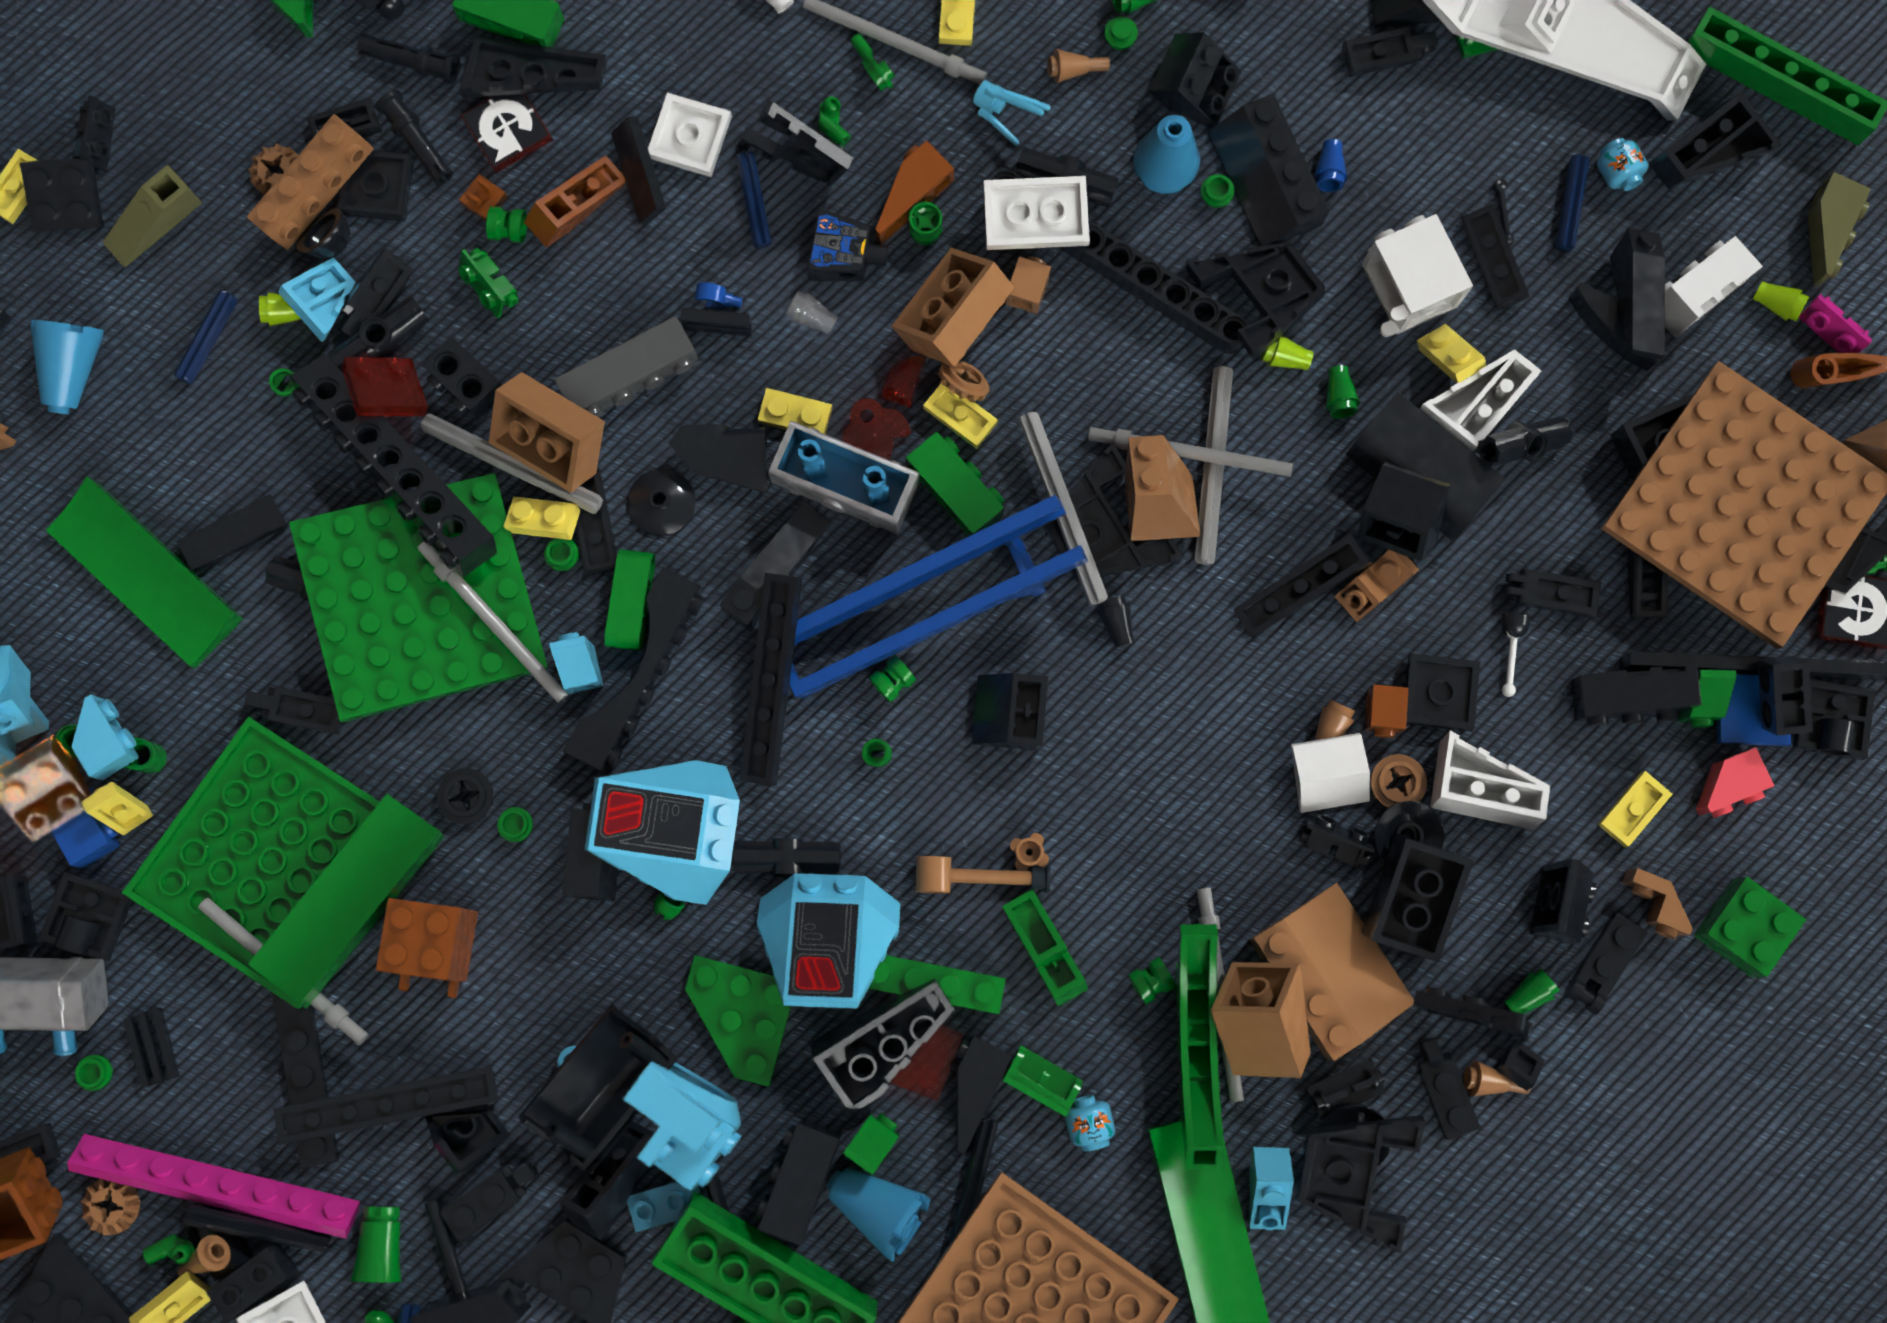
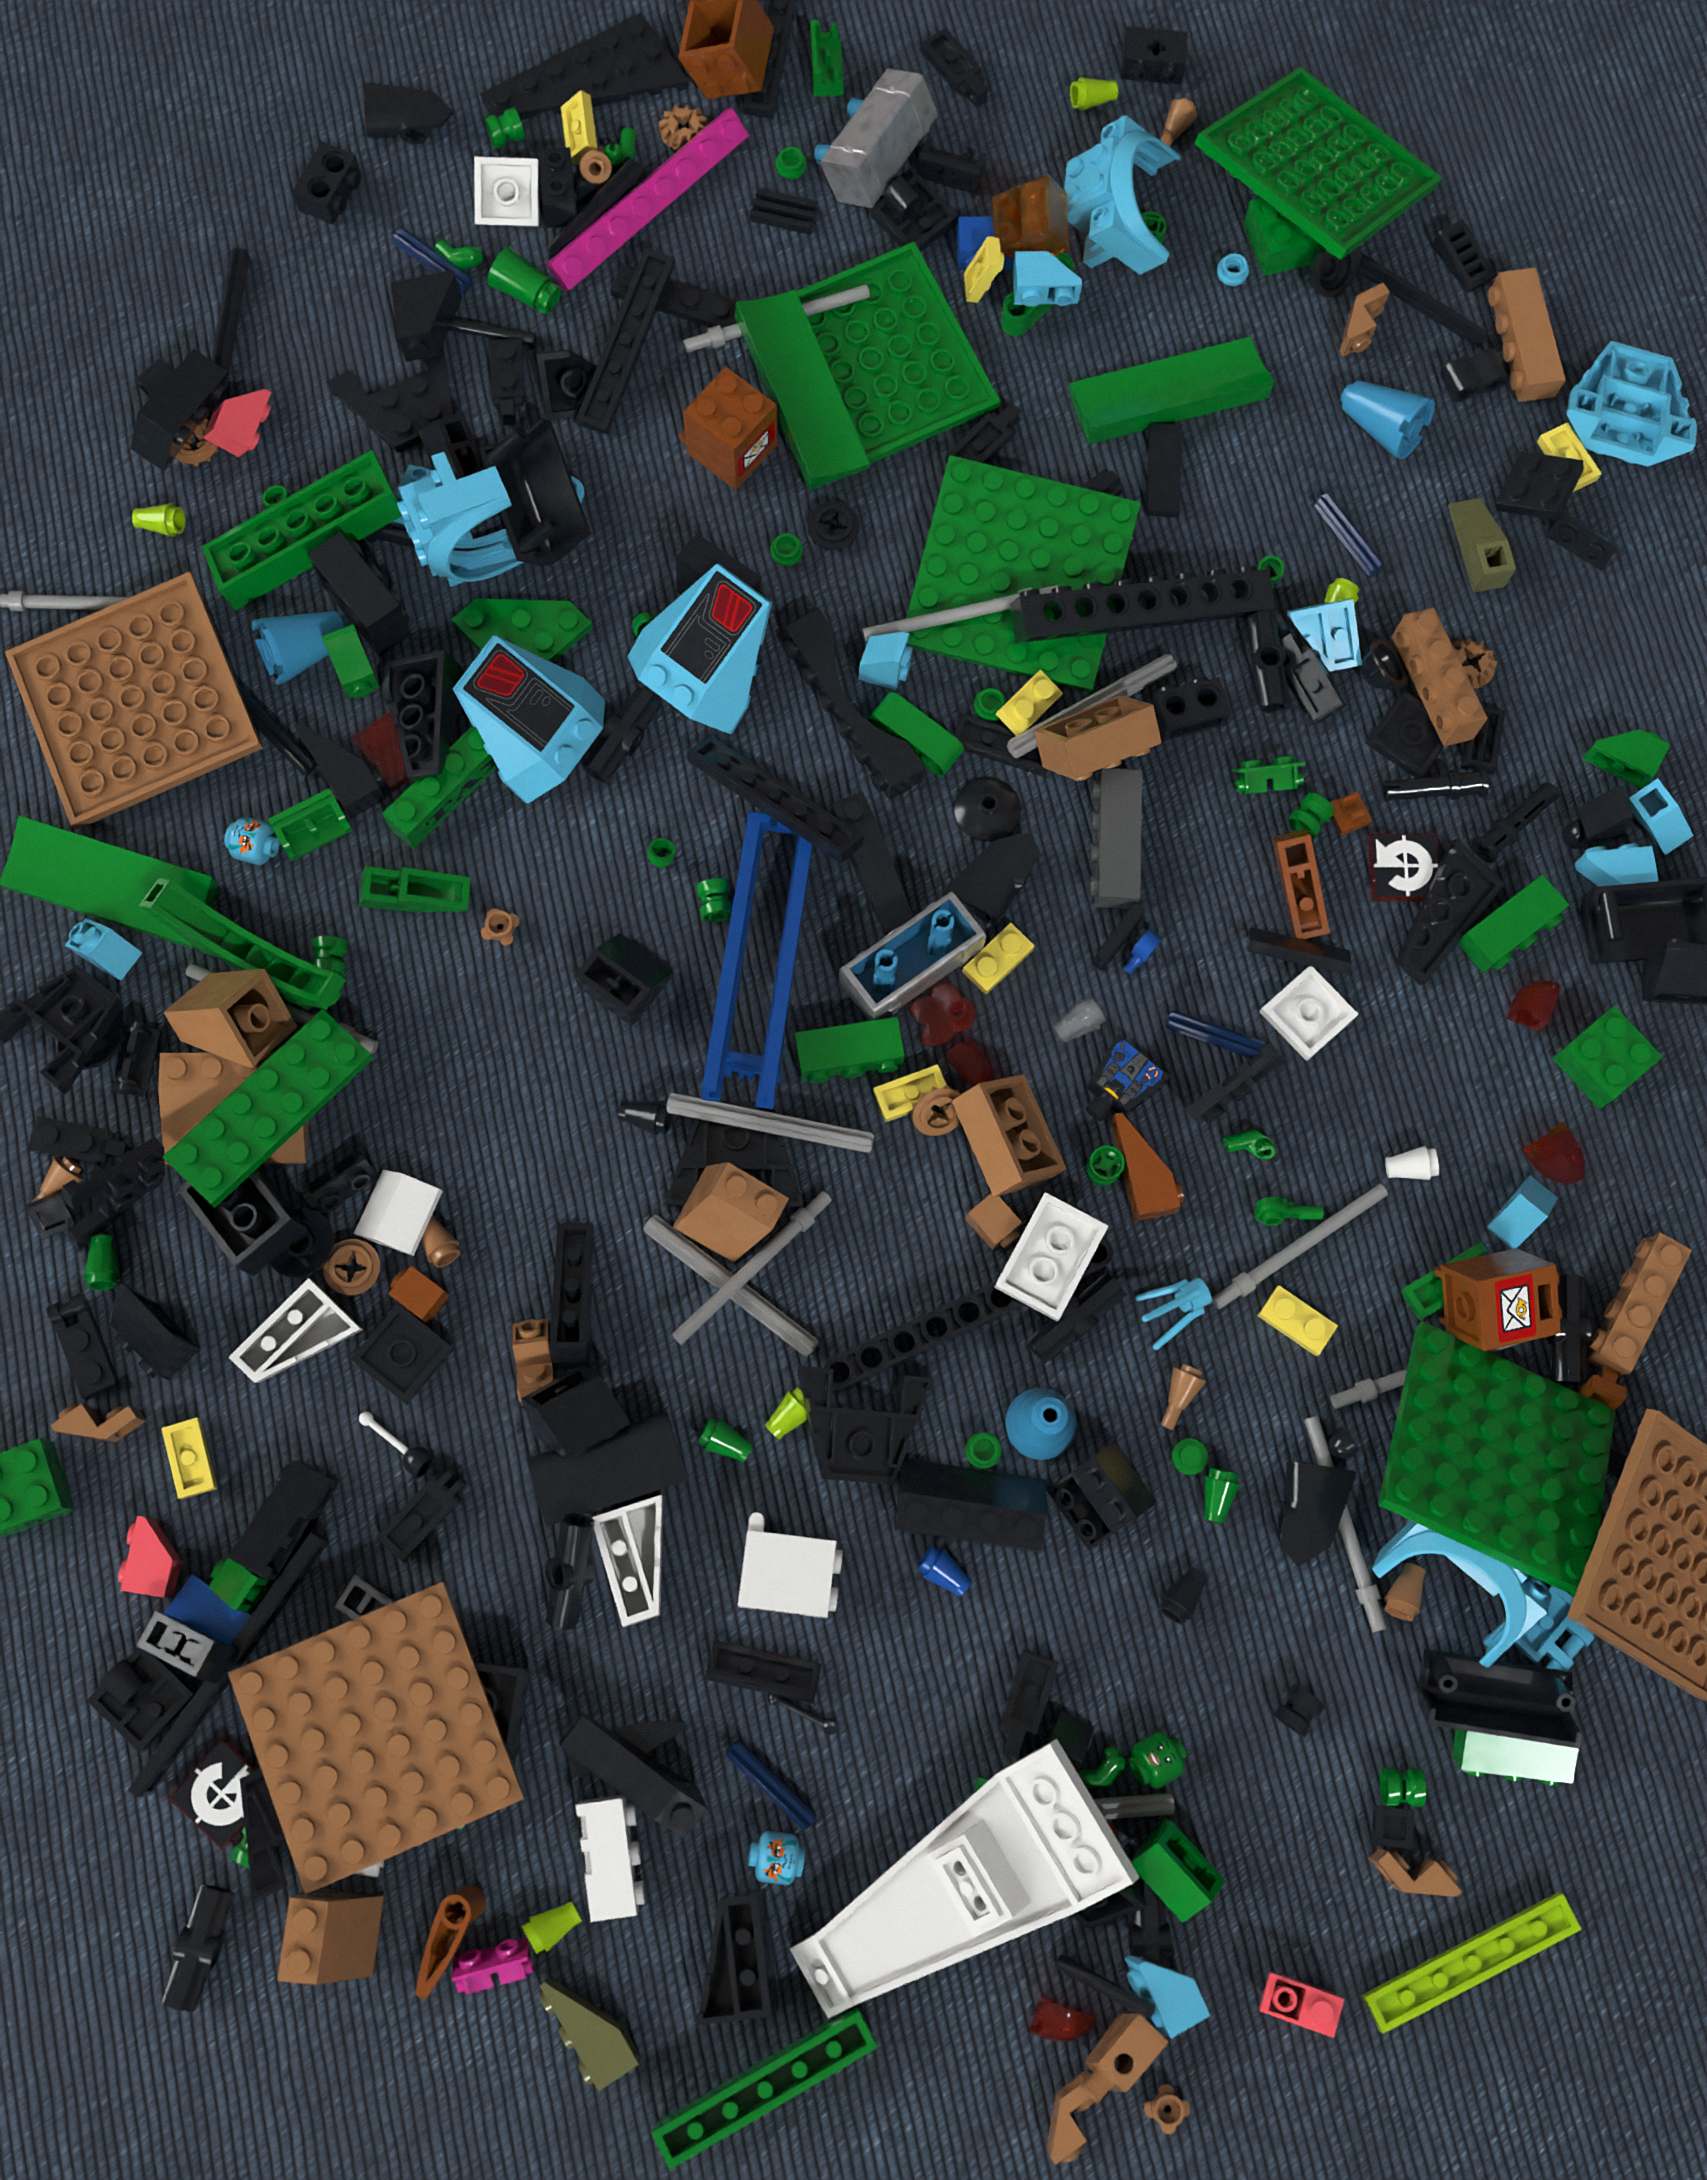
camera: 115 degrees right, 5 degrees down
clear red plate [342,357,428,416] -> none
medium nougat piece [915,856,1050,894] -> none
light yellow plate [1417,324,1486,383] -> none
none -> green plate [162,1009,374,1208]

